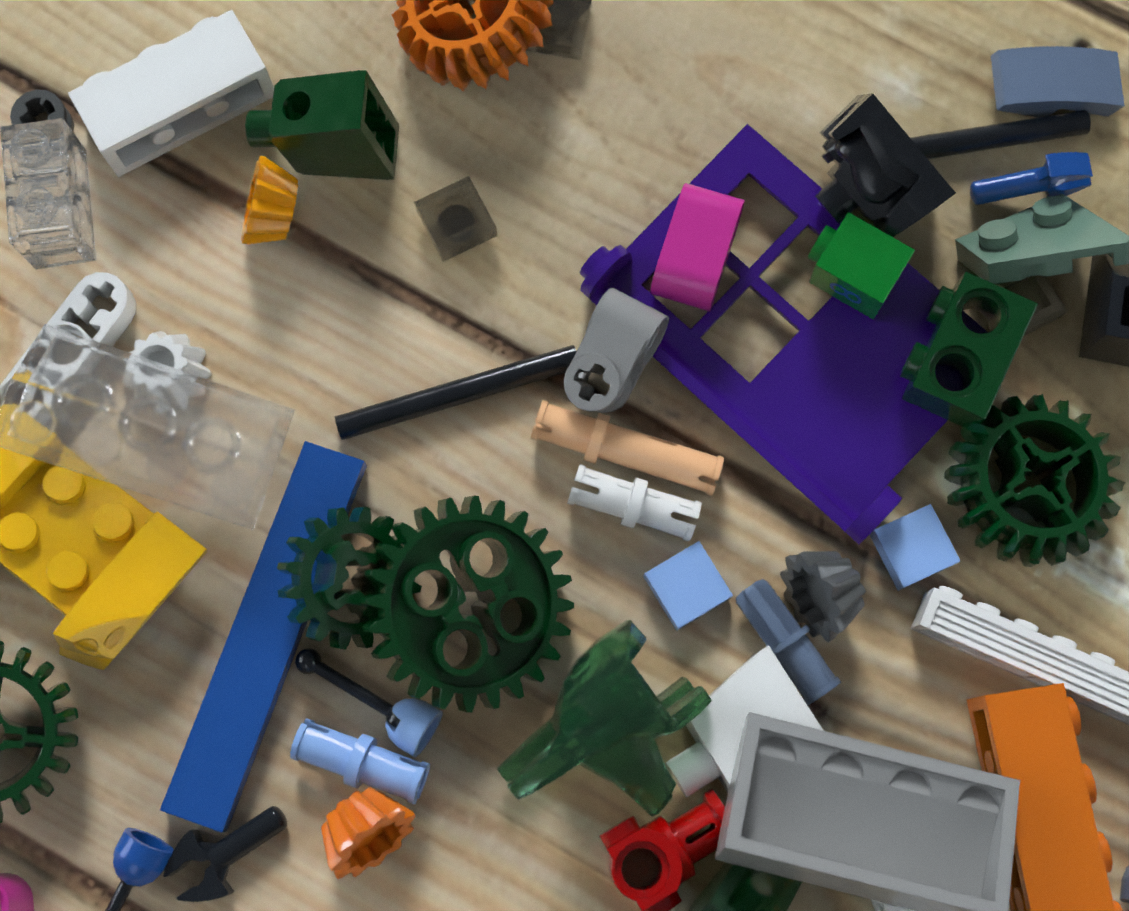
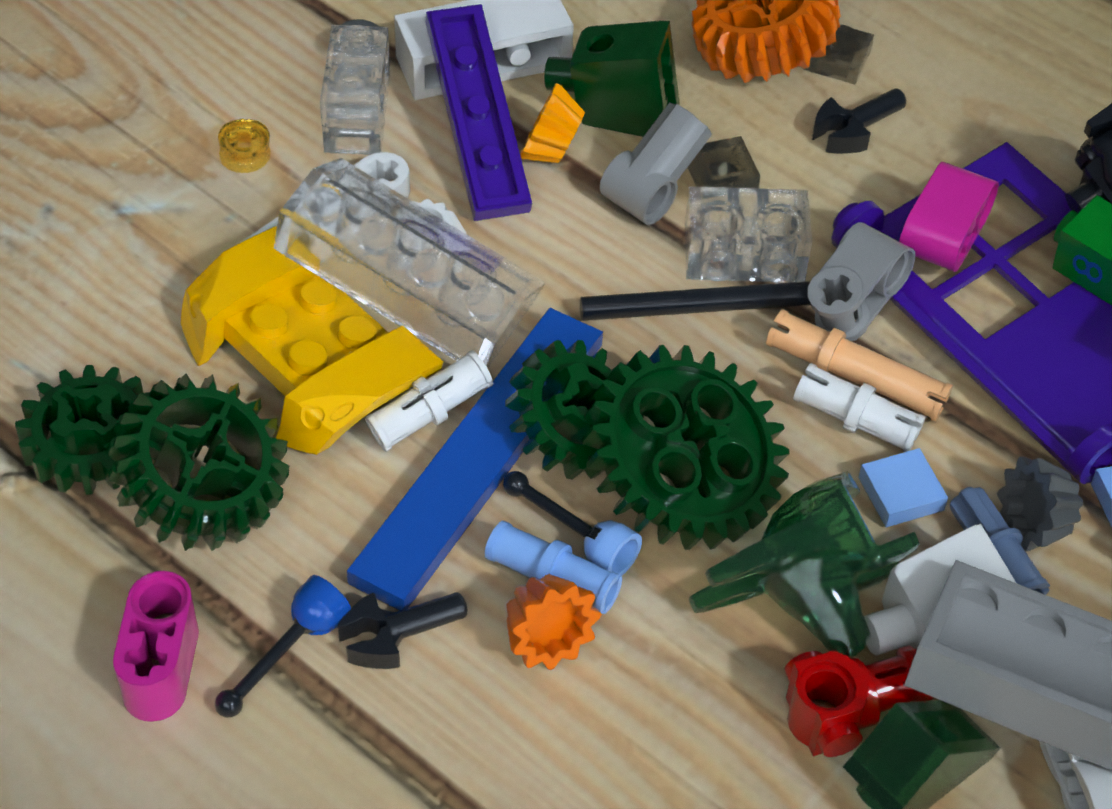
camera: 10 degrees right, 25 degrees down
none -> white pin [364,350,494,452]
none -> dark purple tile [425,4,532,221]
none -> light grey piece [599,102,712,225]
none -> clear brick [685,186,812,283]
none -> black bar [812,88,906,154]

